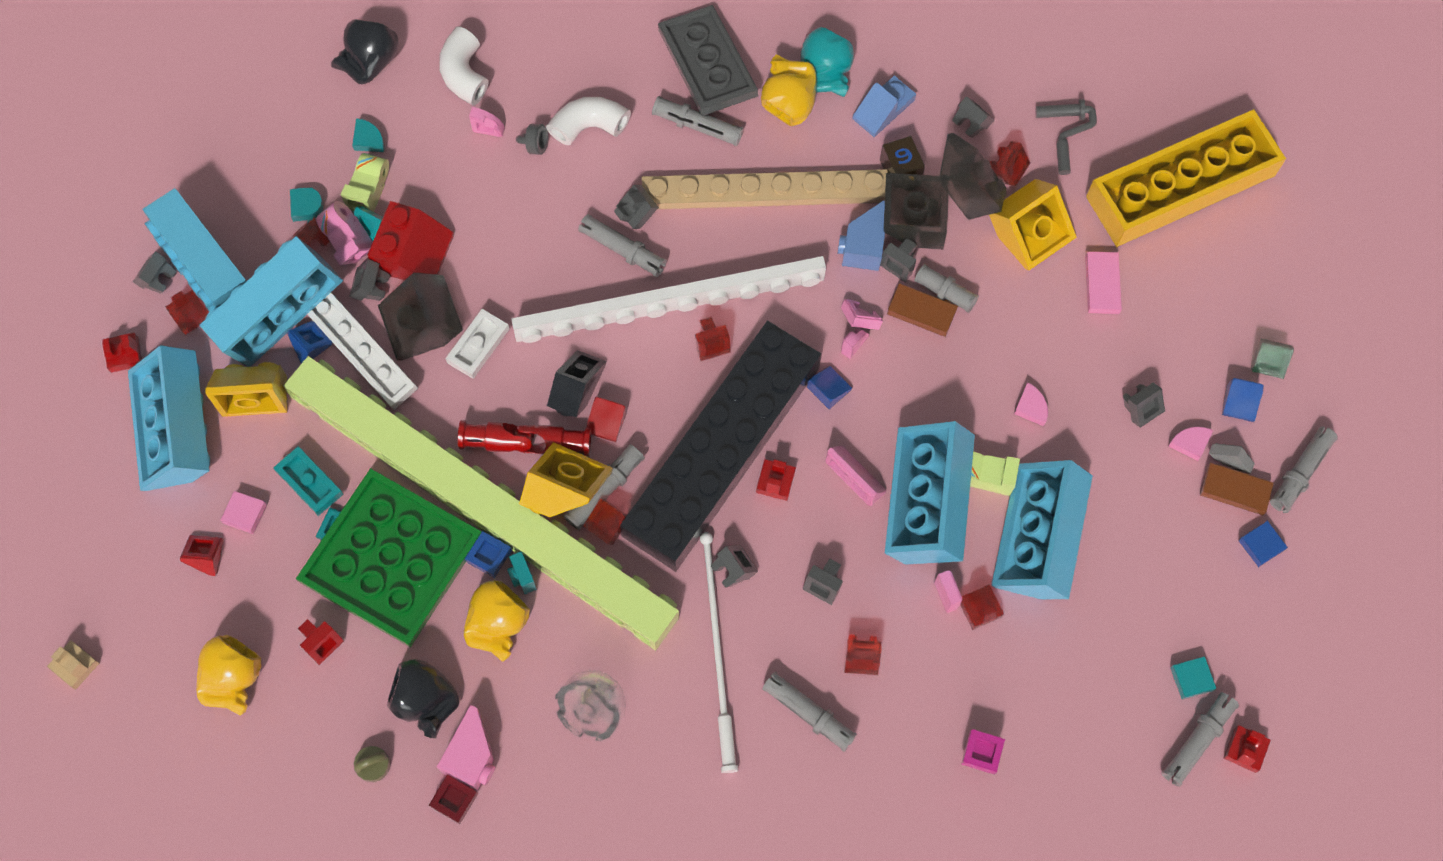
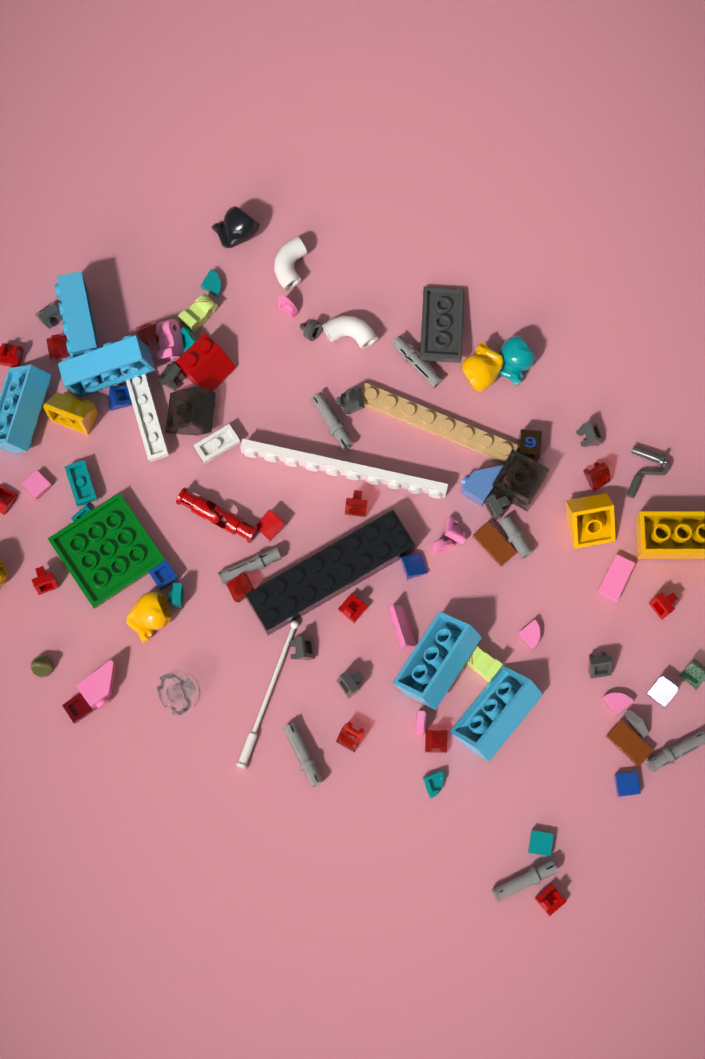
camera: 25 degrees right, 5 degrees up
yellowish green brick [283,356,679,651] -> none
teal tile [290,188,324,222] -> none
black piece [387,659,459,738] -> none
yellow slope [519,442,613,517] -> none
black slope [547,350,607,418] -> none
medium blue slope [852,75,916,137] -> none
clear smoke slope [938,133,1006,220] -> none
dark pink tile [961,729,1005,775] -> none
none -> teal tile [423,770,445,799]
none -> red tile [649,592,678,620]

